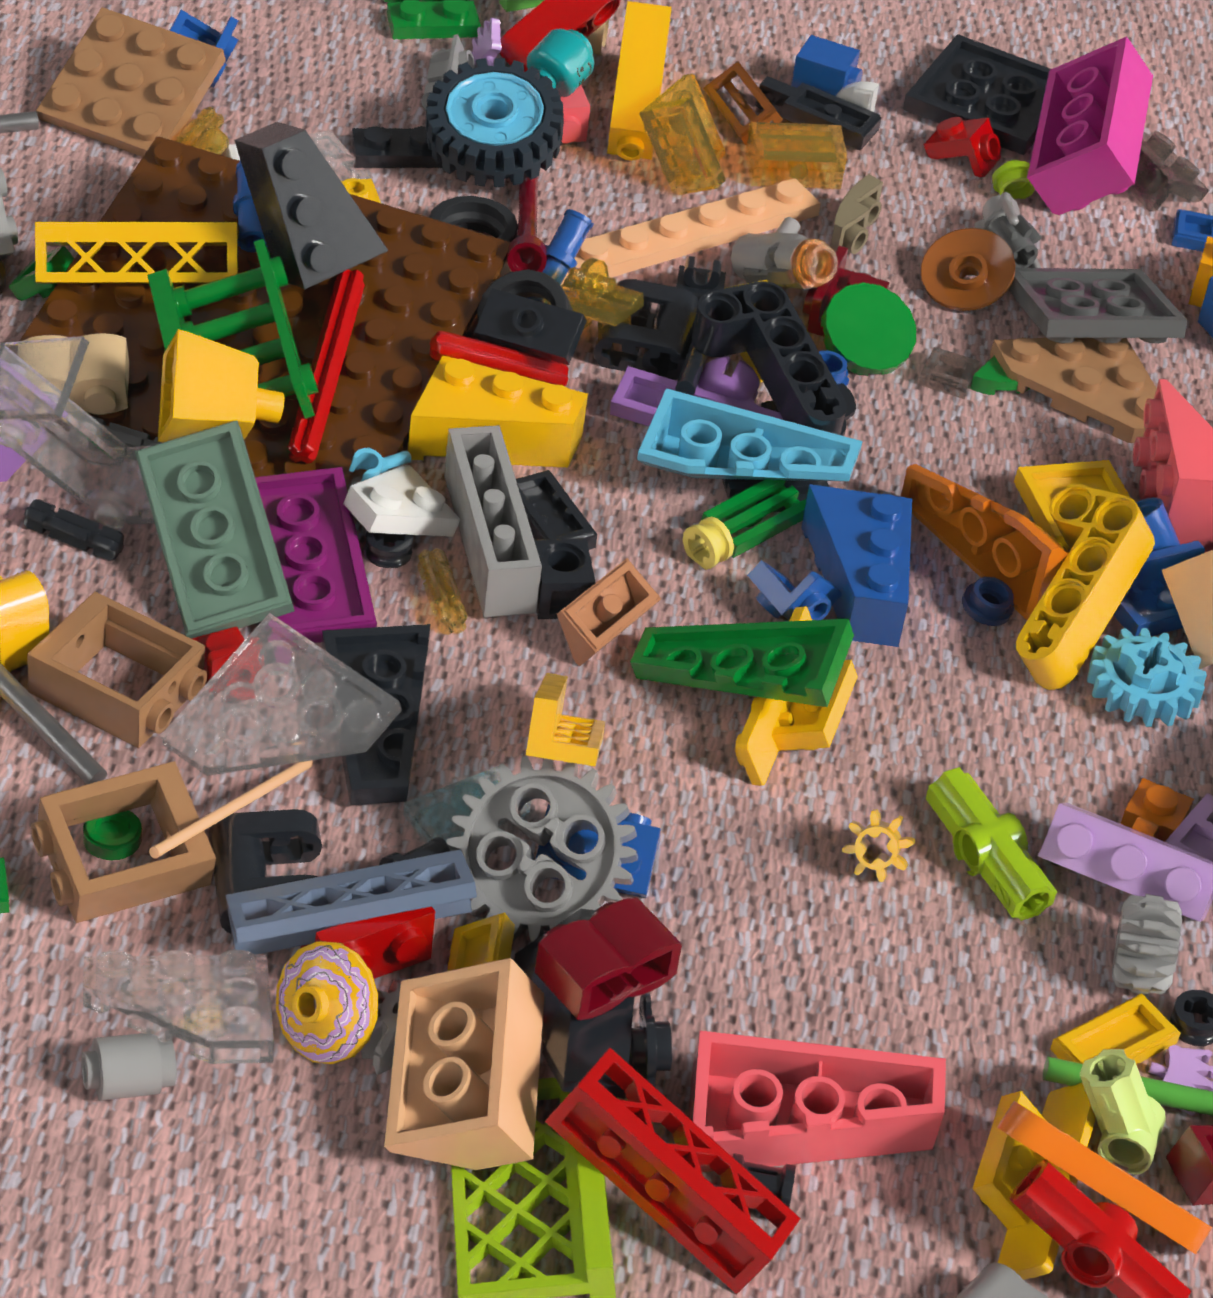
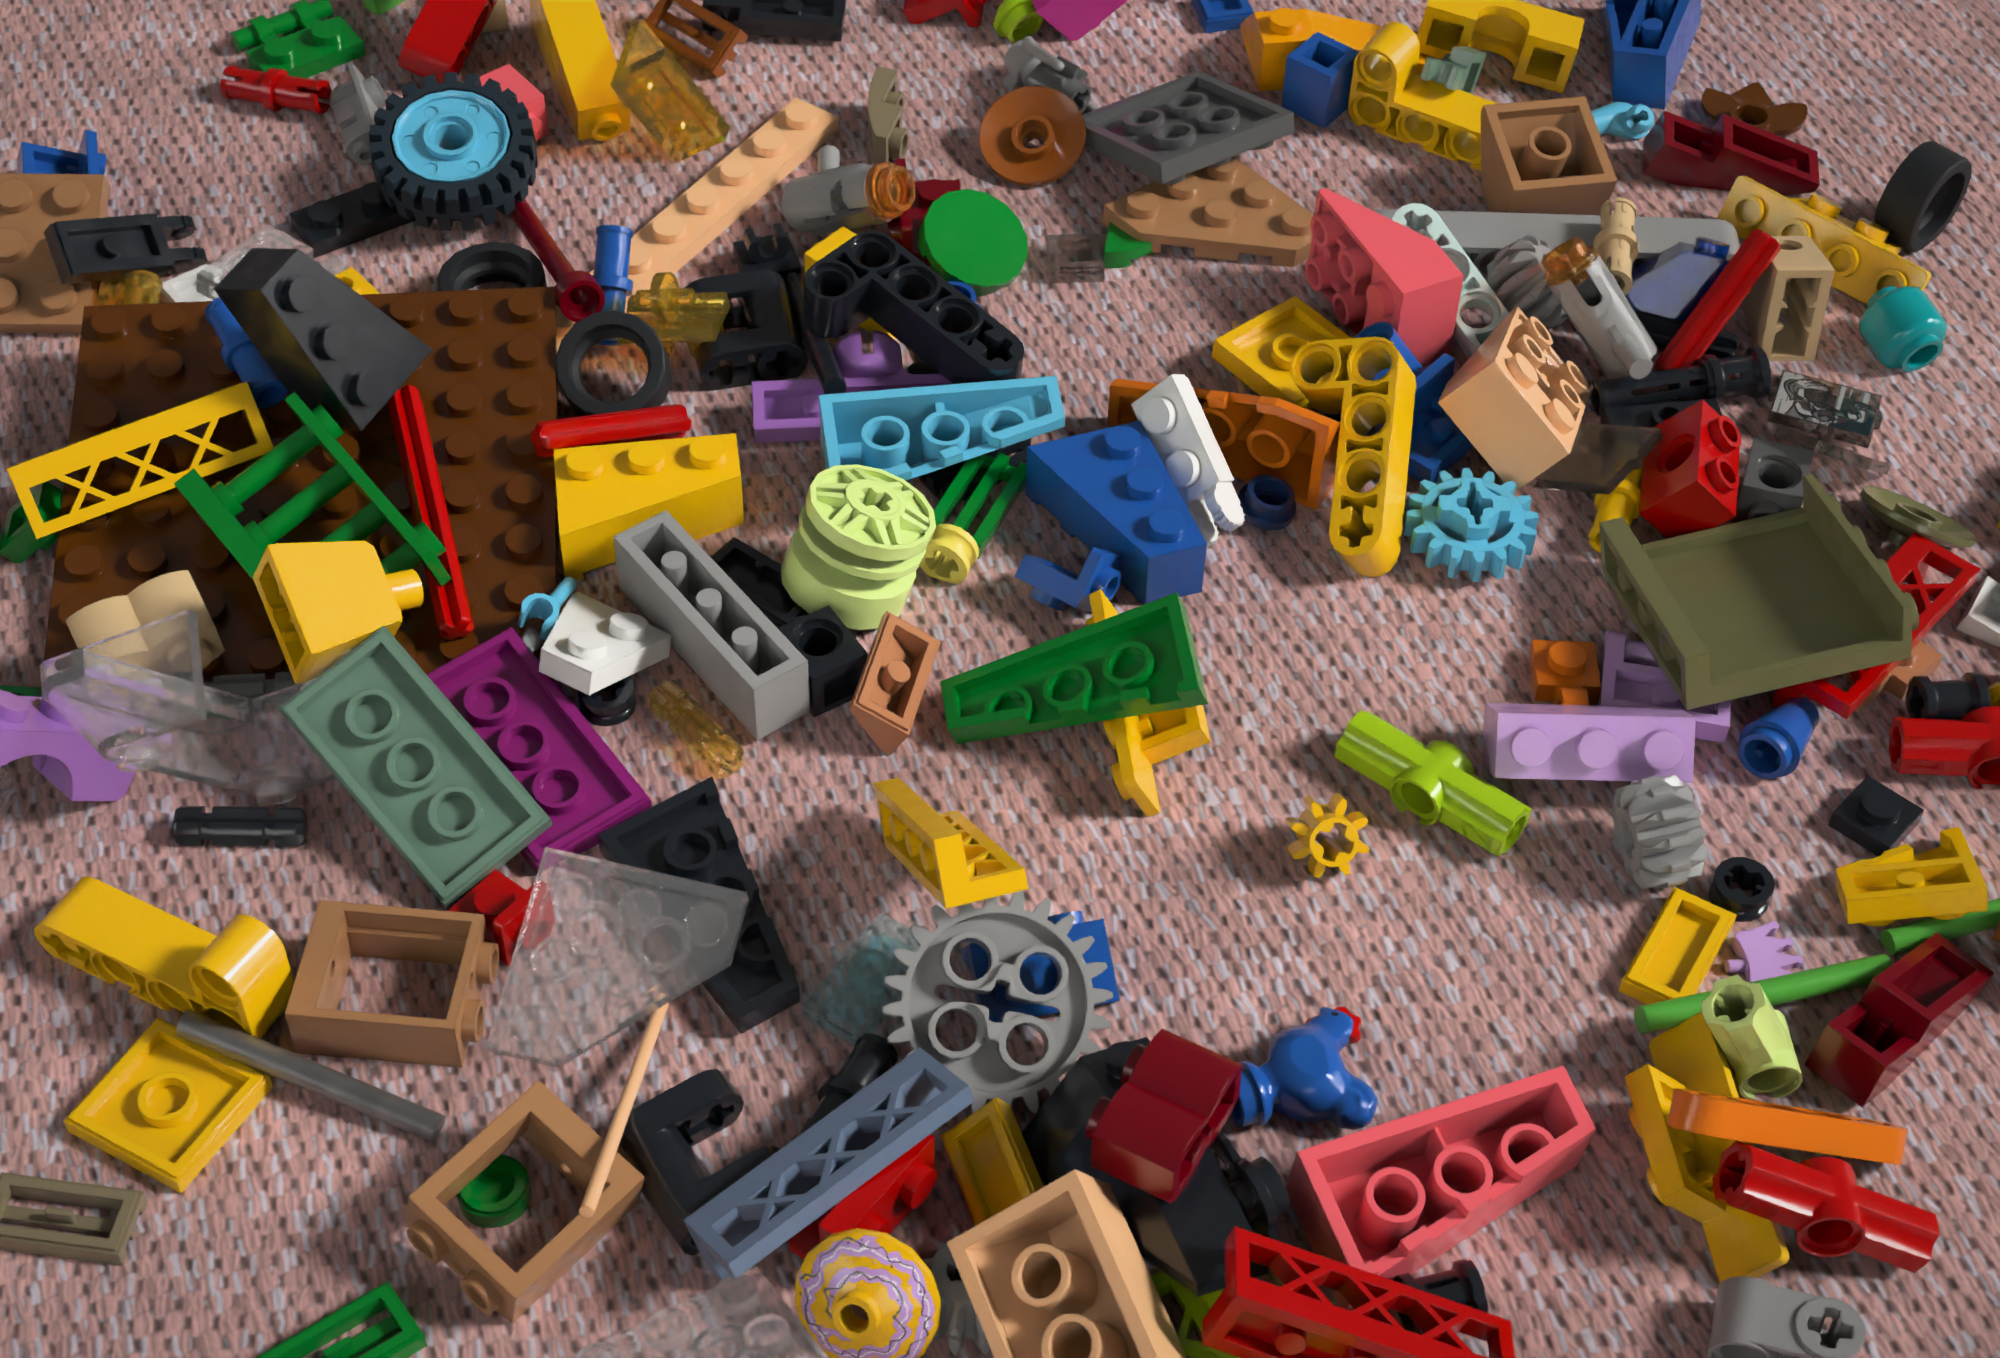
camera: 20 degrees left, 5 degrees up
lavender piece [471,17,501,66] -> none
black plate [474,288,587,365] -> none
teal head [526,29,594,97] -> none
clear yellow brick [745,122,847,189] -> none
none -> black hinge [44,213,208,284]
none -> red pin [220,65,332,115]
none -> yellowish green wheel [781,464,936,630]
none -> white hinge [1131,374,1245,548]
none -> blue animal [1230,1007,1377,1130]

